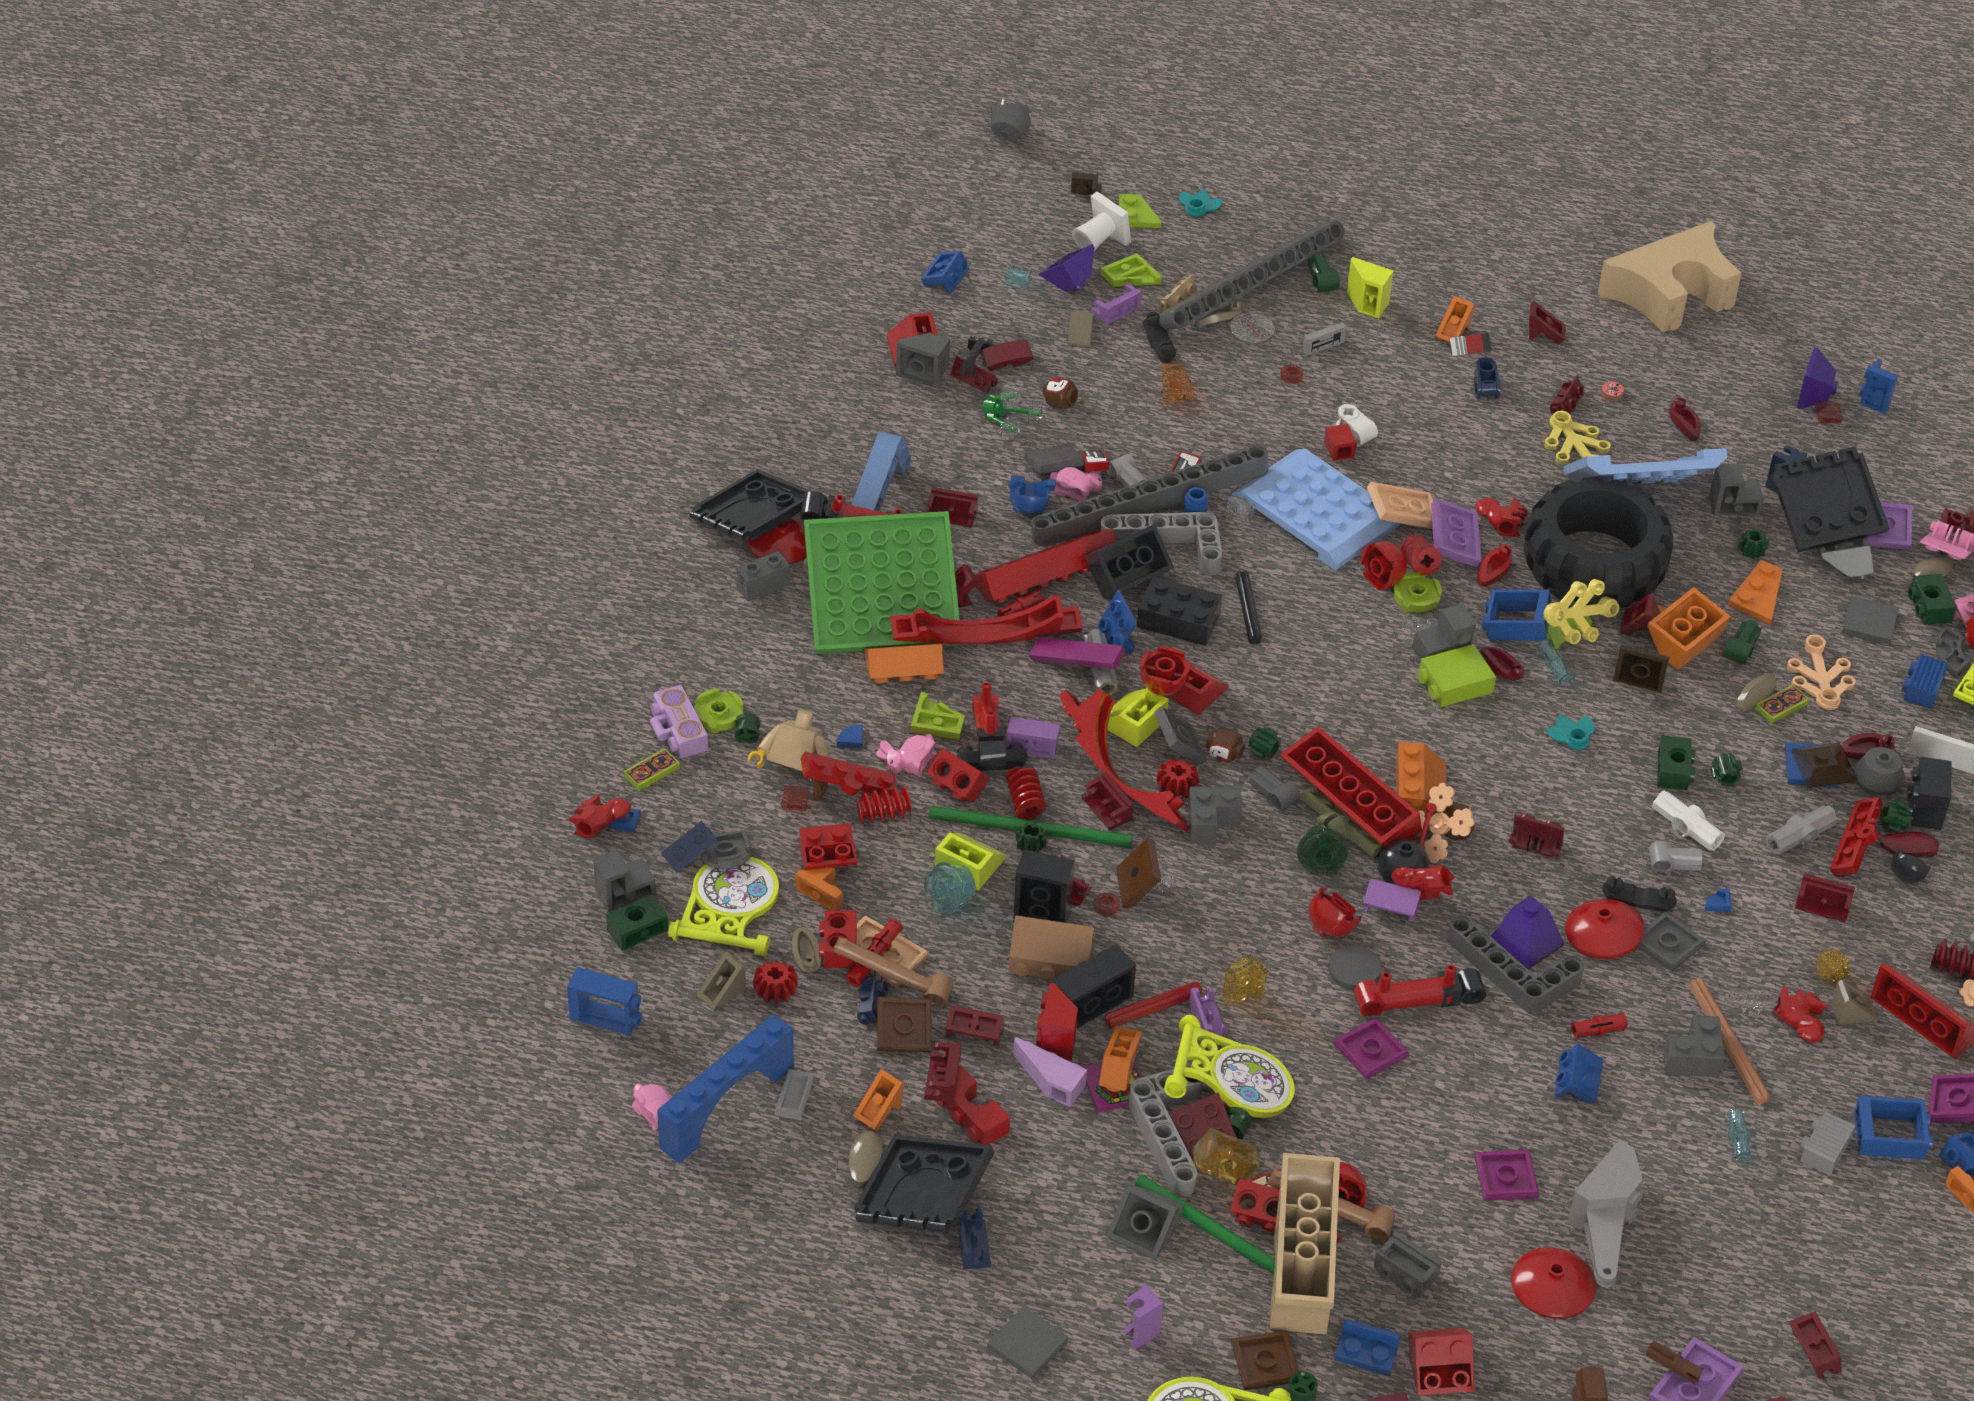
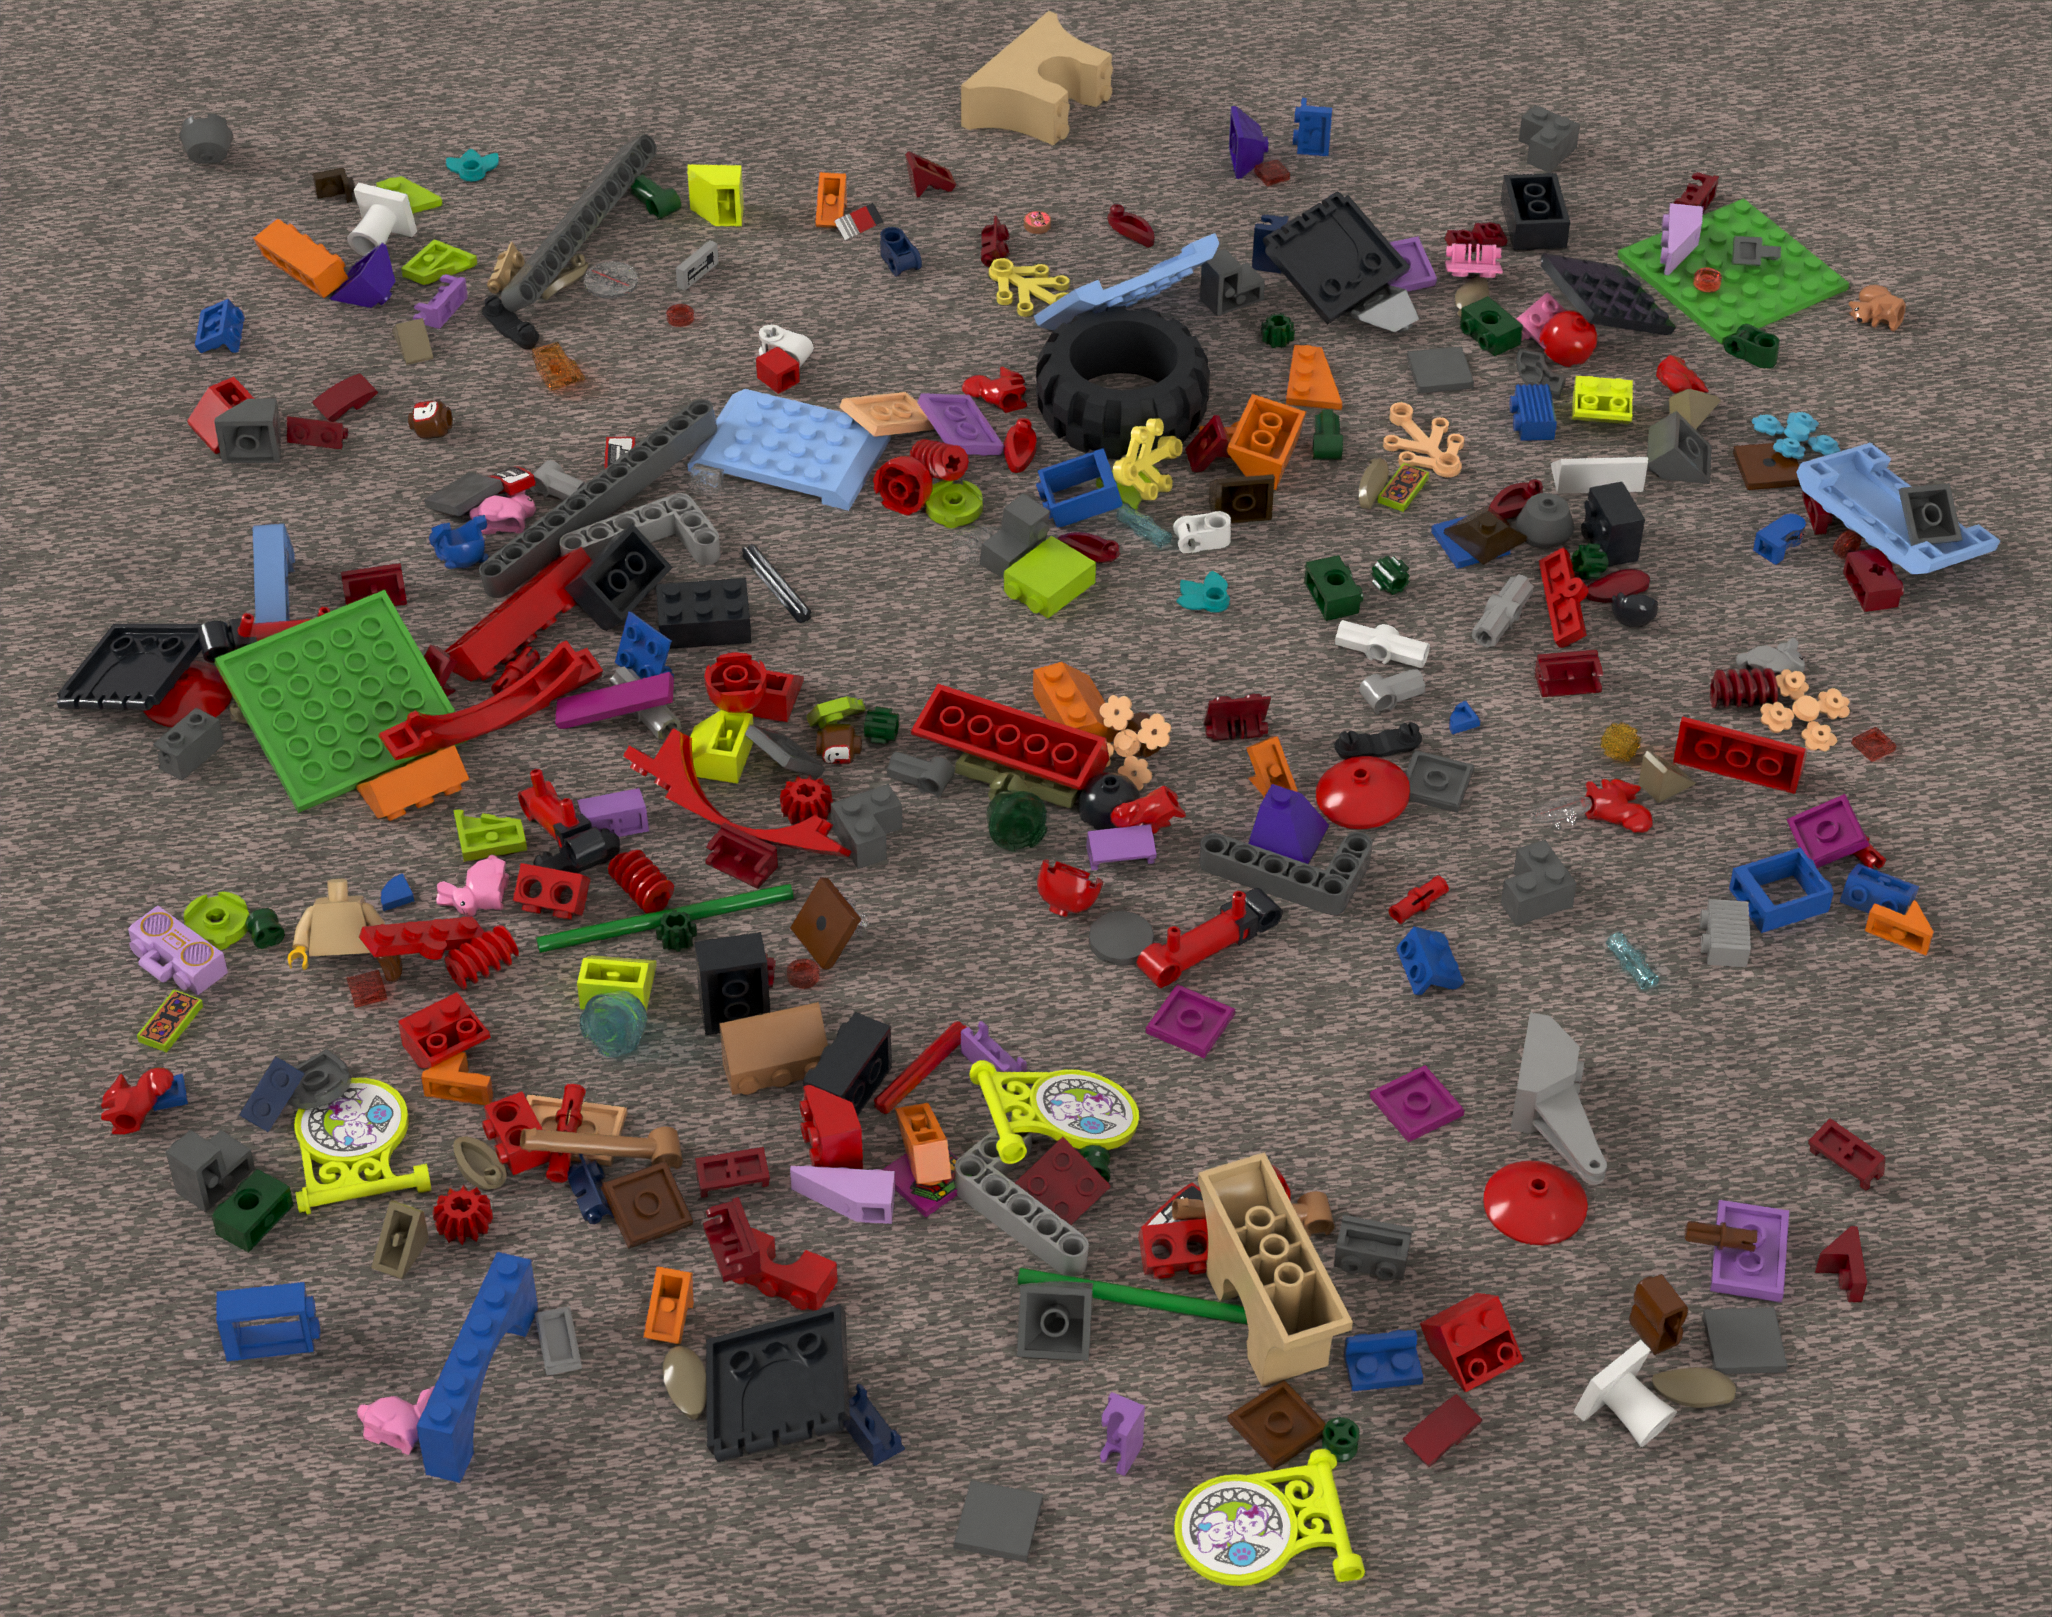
camera: 25 degrees left, 0 degrees up
black hinge [960,336,993,377] -> none
clear plant [982,384,1043,440] -> none
clear light blue bush [1005,265,1032,289] -> none
blue brick [1183,487,1208,513] -> none
clear yellow brick [1192,1128,1260,1185] -> none
clear yellow bracket [1221,954,1268,1006] -> none
red hinge [1418,803,1437,847] -> none
nougat axle [1689,978,1770,1105] -> none
none -> orange brick [253,219,349,299]
none -> lime wing [806,696,866,729]
none -> white piece [1173,511,1231,553]
none -> orange slope [1246,736,1298,797]

